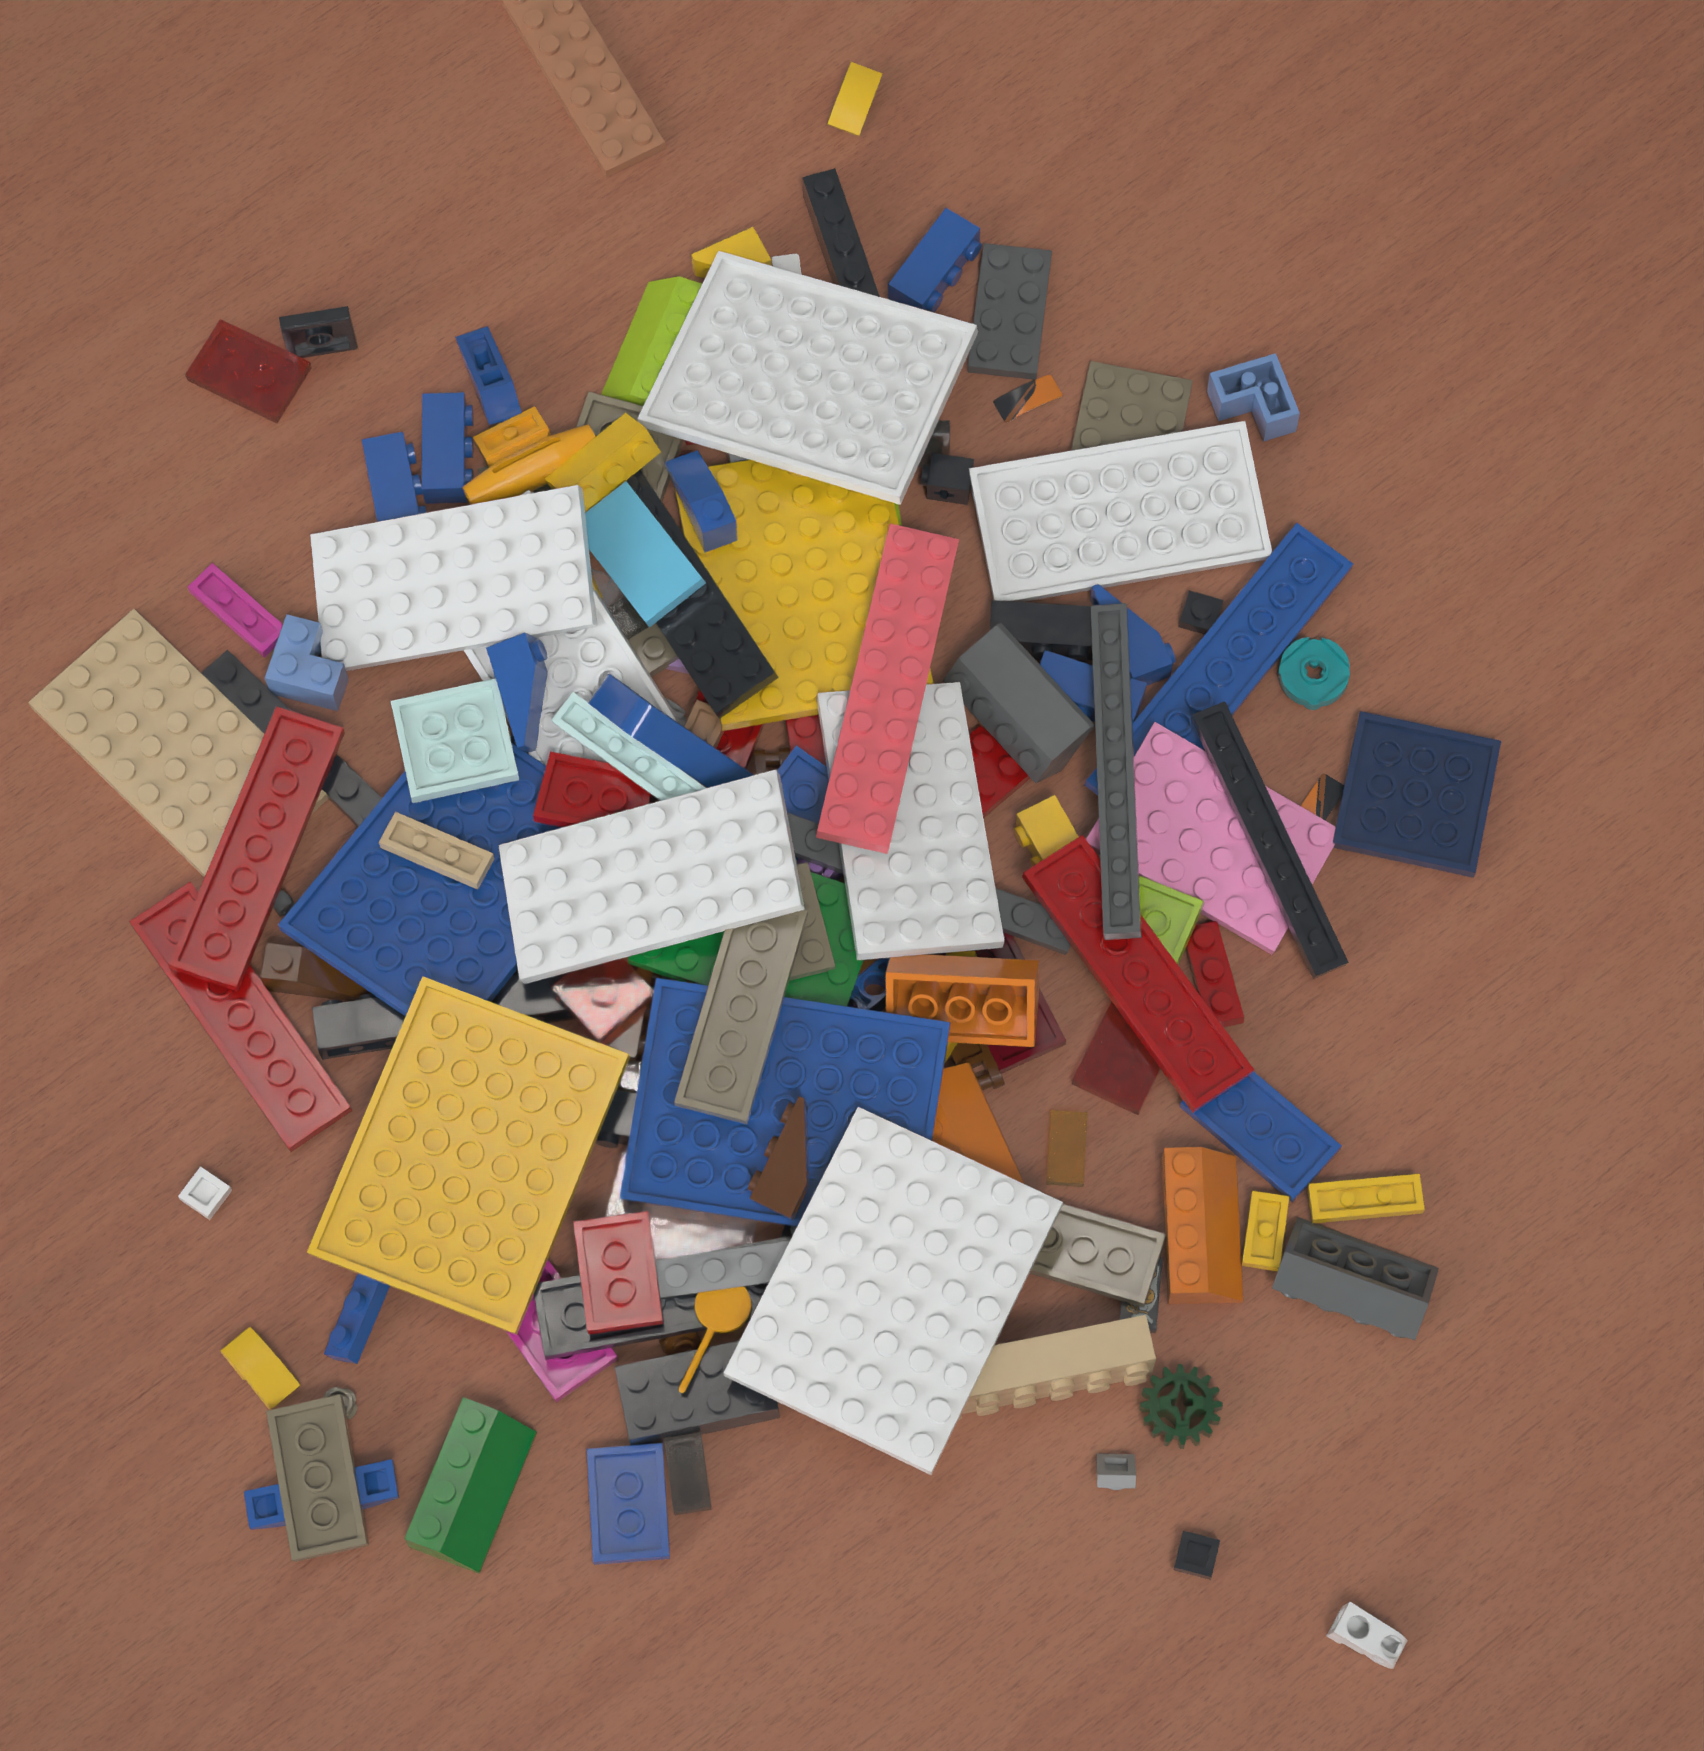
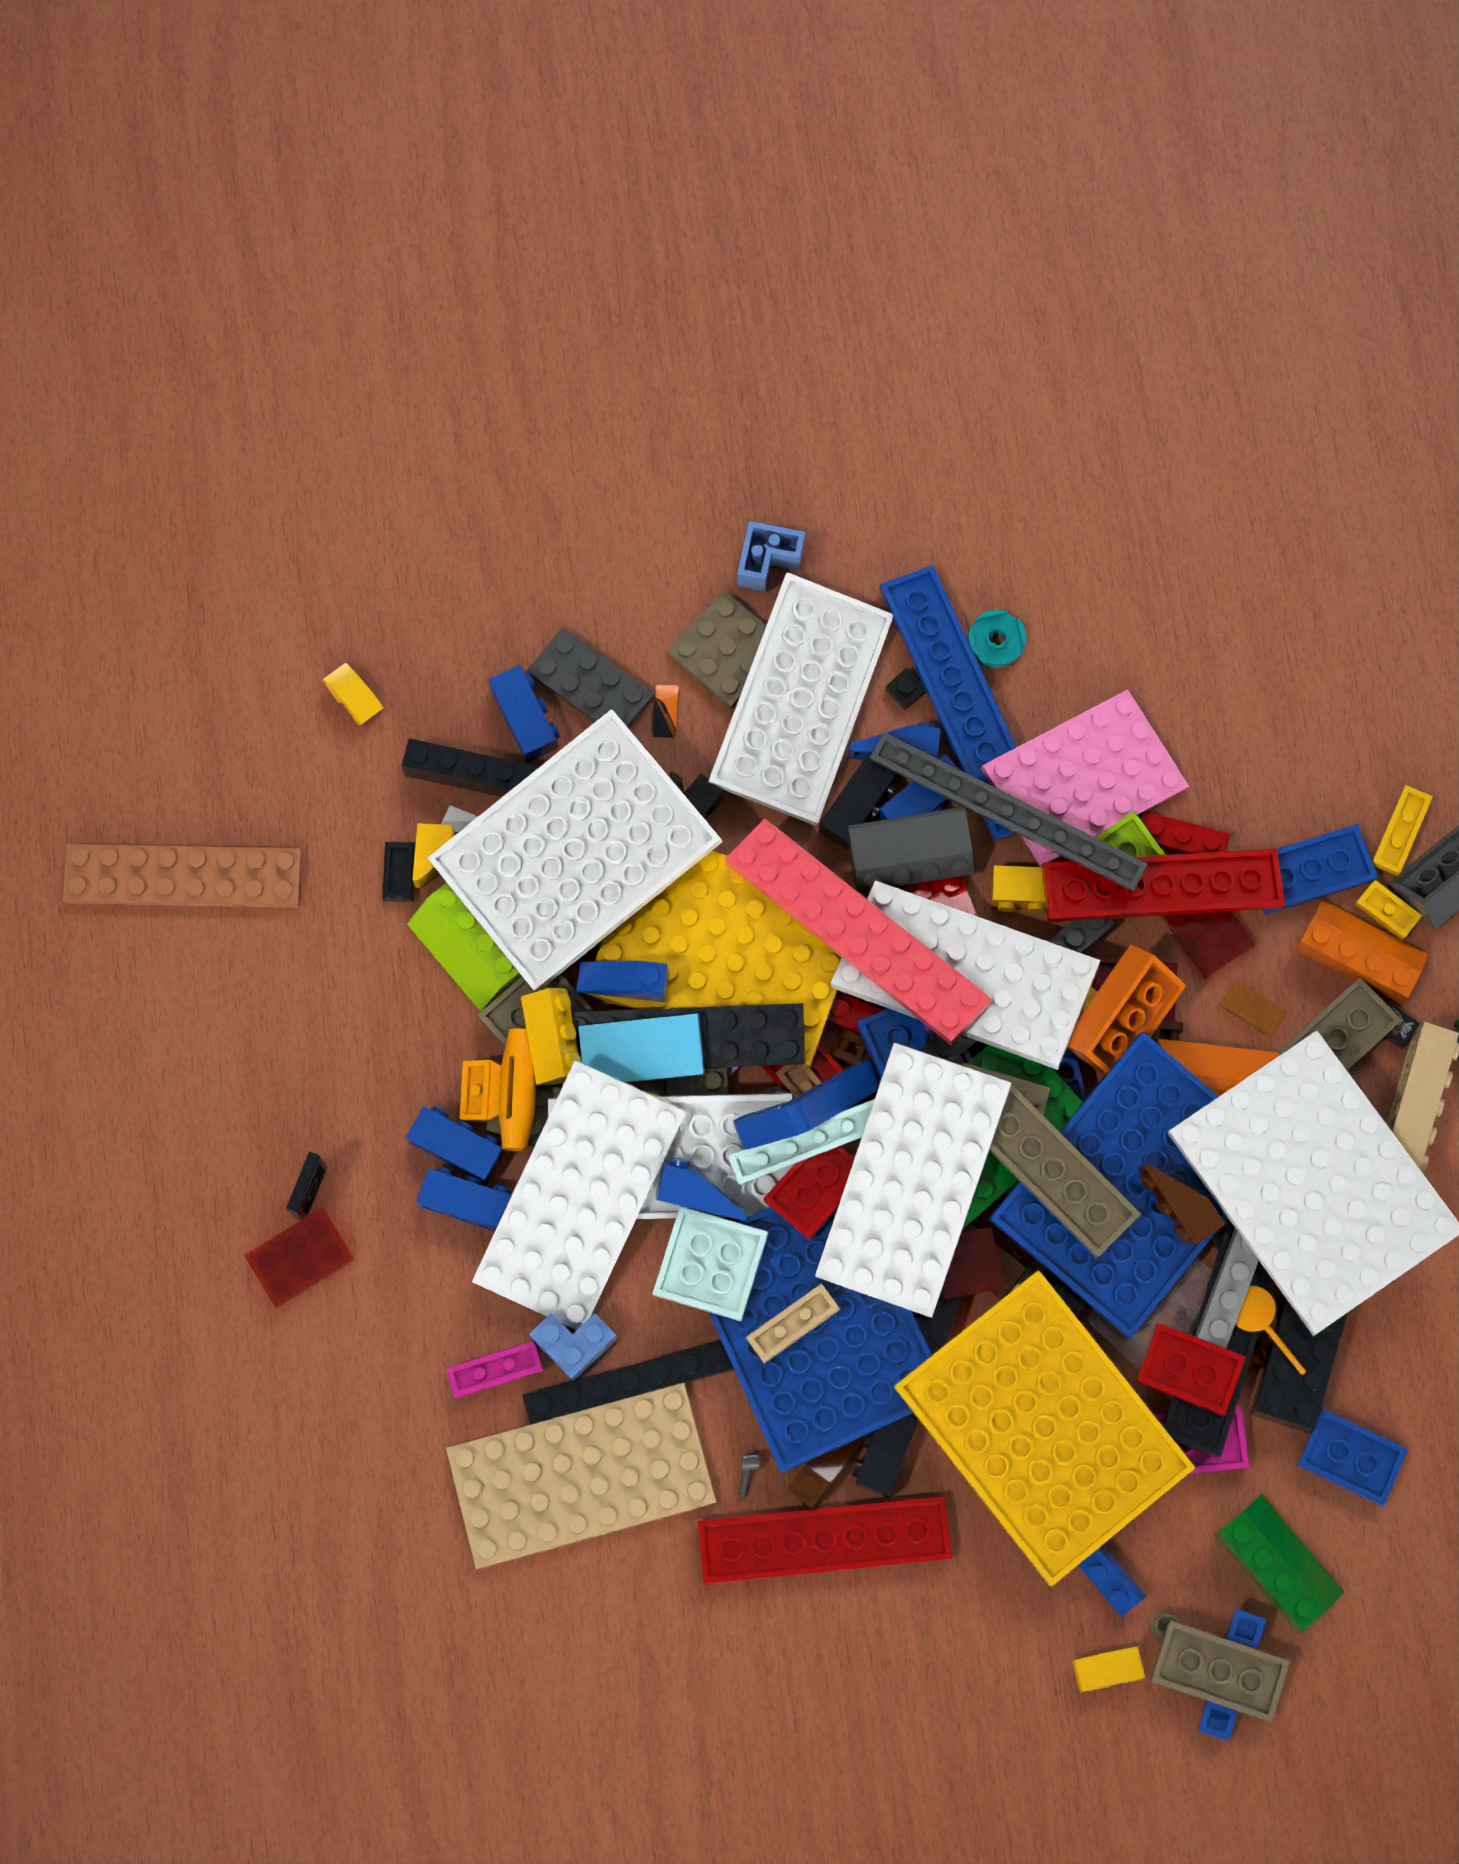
camera: 60 degrees left, 5 degrees up
red plate [168,706,345,991] -> none
white plate [178,1166,232,1220] -> none
blue slope [455,326,522,425] -> none
clear smoke plate [663,1432,712,1515] -> none
black plate [1190,701,1349,979] -> none
sticker [1301,774,1344,820] -> none
dark blue plate [1333,711,1501,878] -> none
none -> black tile [382,842,416,902]

